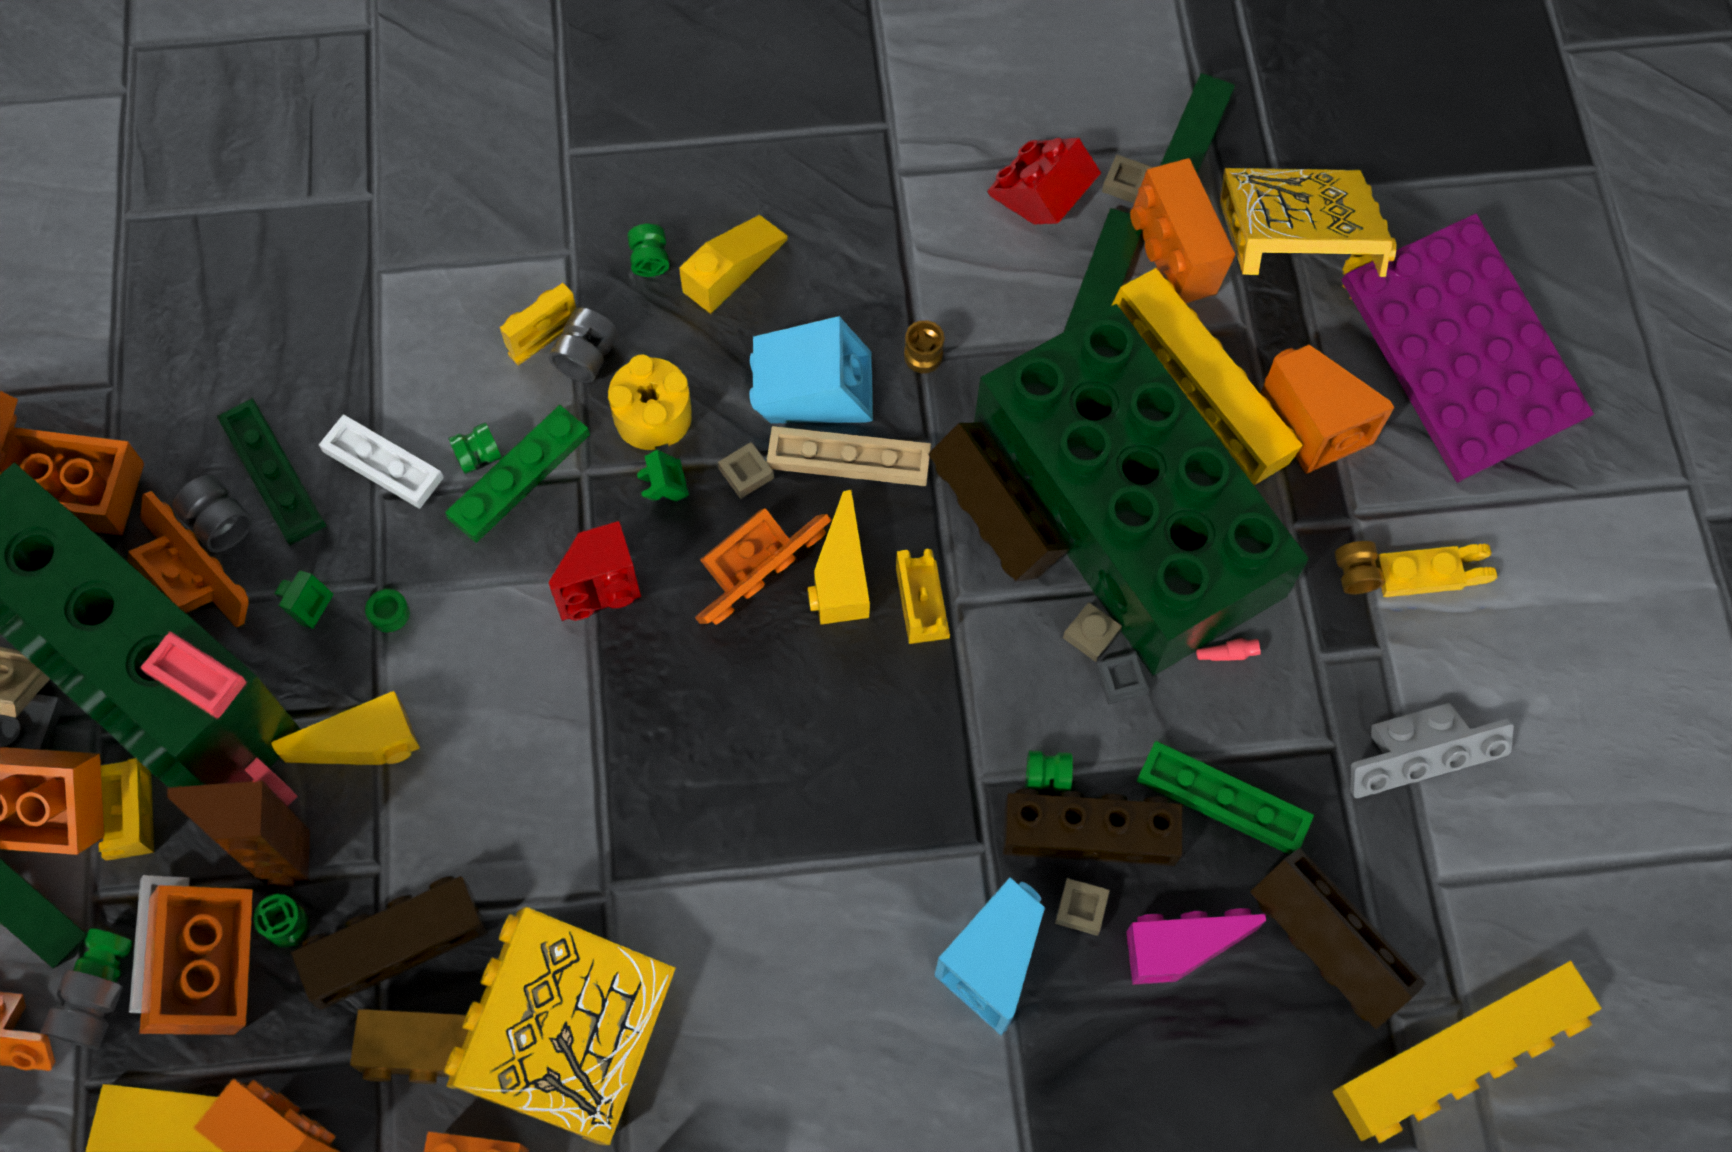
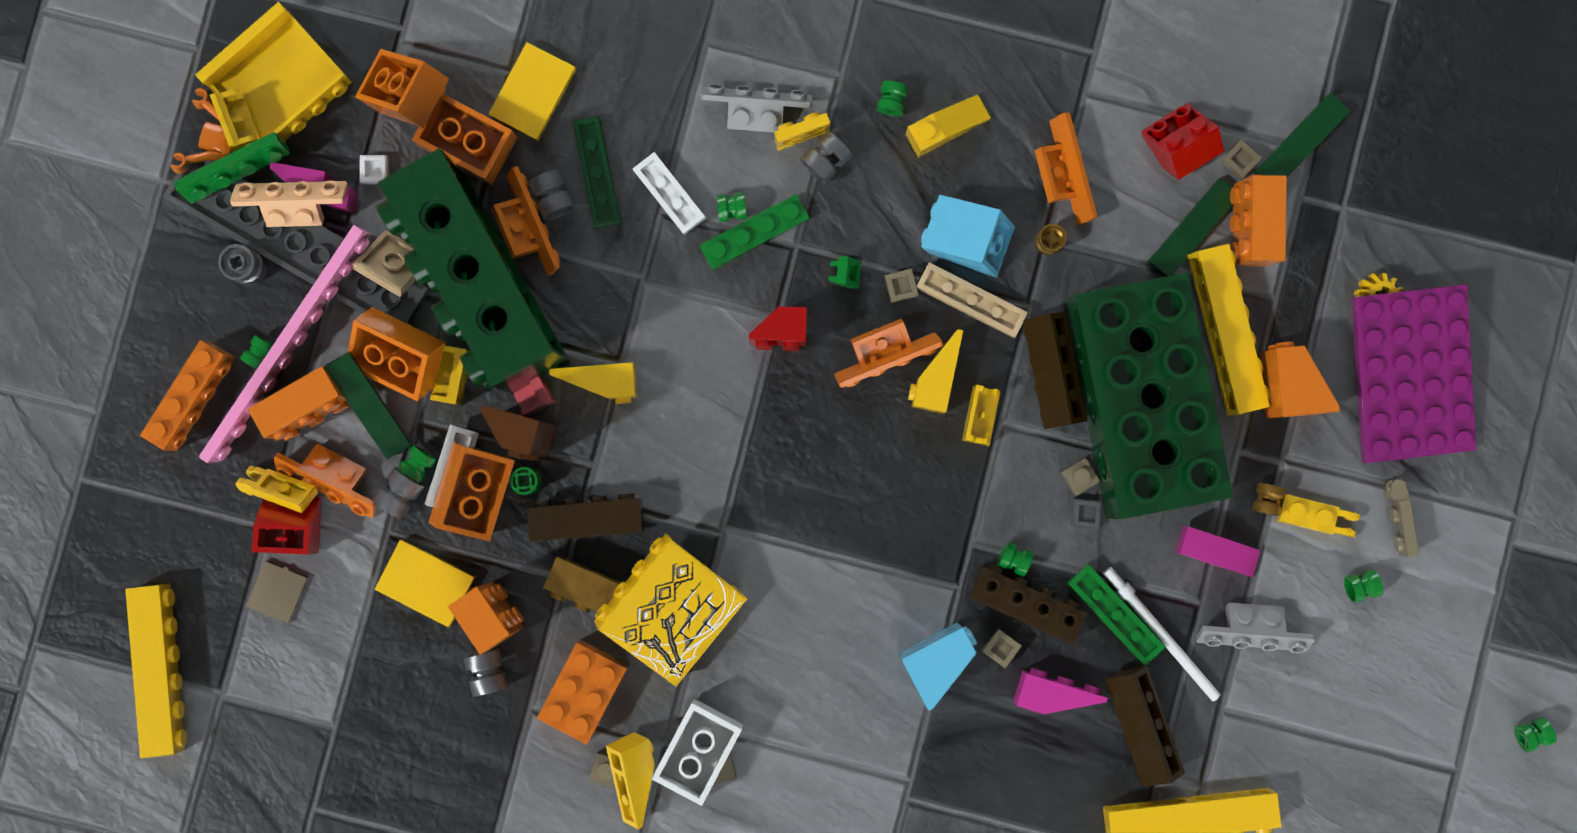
camera: 25 degrees right, 20 degrees up
coral tile [140,631,247,719] -> none
green tile [274,570,334,629] -> none
green tile [365,589,410,633] -> none
yellow brick [608,354,692,450] -> none
coral piece [1196,637,1261,661] -> none
yellow panel [1220,168,1396,277] -> none
none -> yellow tile [488,42,576,141]
none -> light grey bracket [701,84,812,132]
none -> orange bracket [1034,112,1097,225]
none -> white bar [1103,567,1221,701]
none -> dark pink slope [1174,526,1260,577]
none -> green wheel [1344,569,1384,603]
none -> dark tan hinge [1384,479,1419,557]

